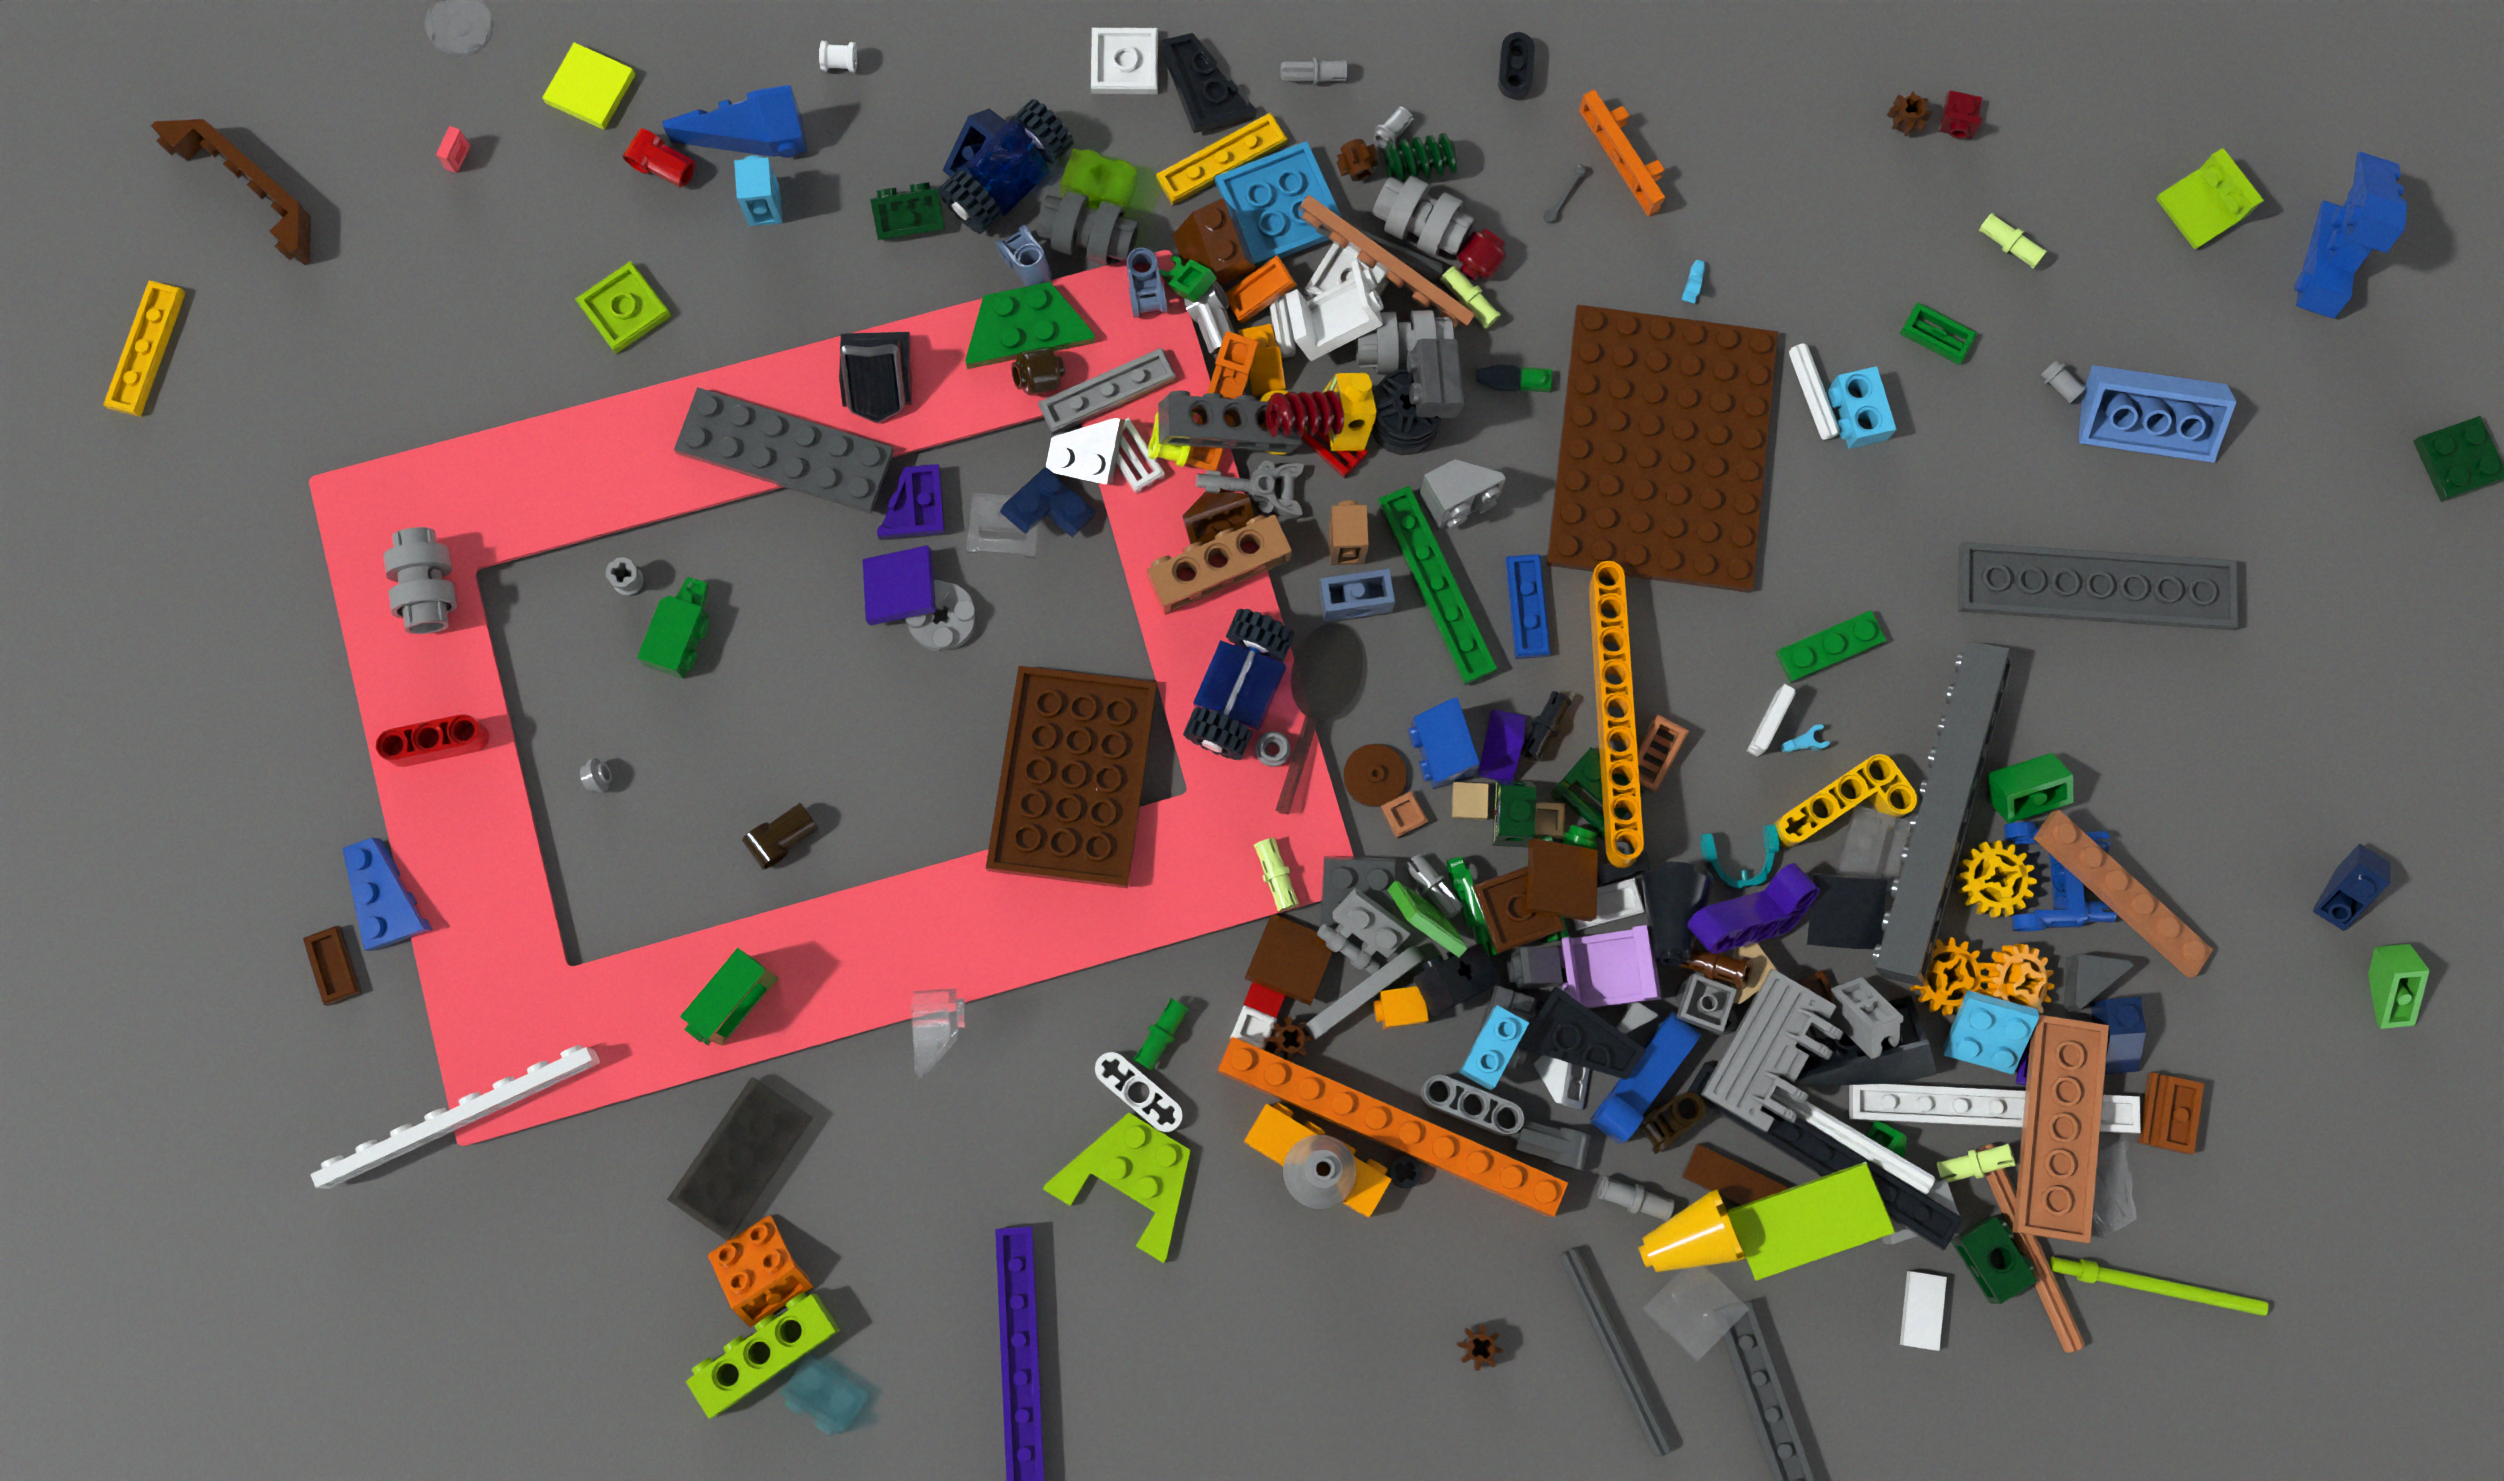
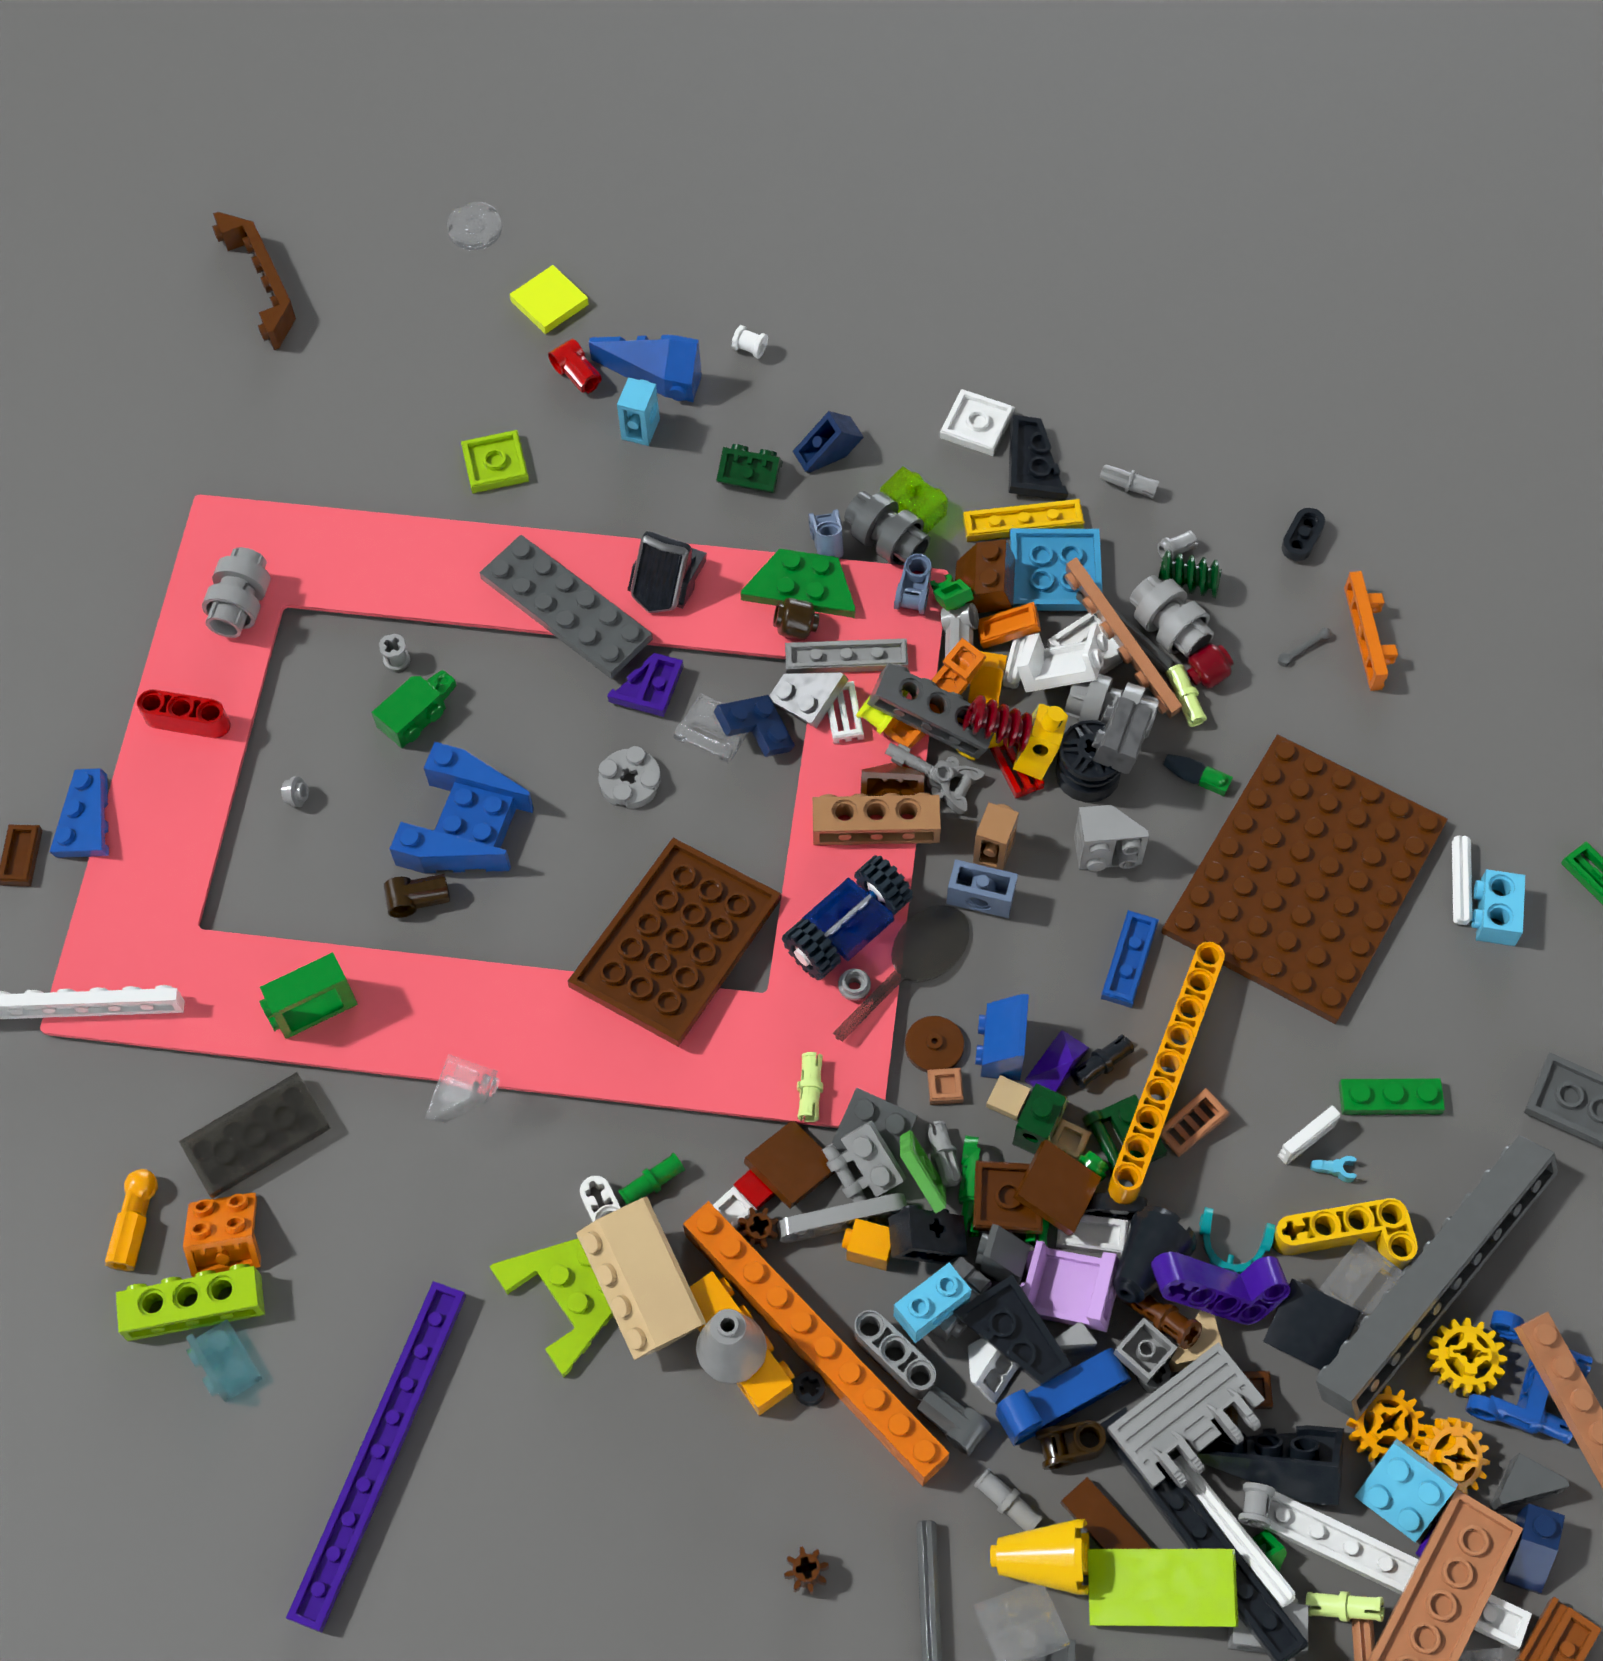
camera: 30 degrees right, 15 degrees down
yellow tile [103,280,186,417] -> none
coral tile [436,126,470,173] -> none
dark purple tile [862,545,936,626] -> none
plate [938,99,1074,234] -> none
reddish brown gear [1337,139,1379,181] -> none
green plate [1377,485,1497,685] -> none
medium azure piece [1681,260,1705,304] -> none
light grey hinge [1831,977,1903,1059] -> none
green brick [1987,753,2074,824] -> none
none -> light orange piece [105,1169,158,1271]
none -> blue wedge [389,742,534,874]
none -> tan slope [576,1197,706,1360]
none -> light grey bush [1238,1482,1275,1528]

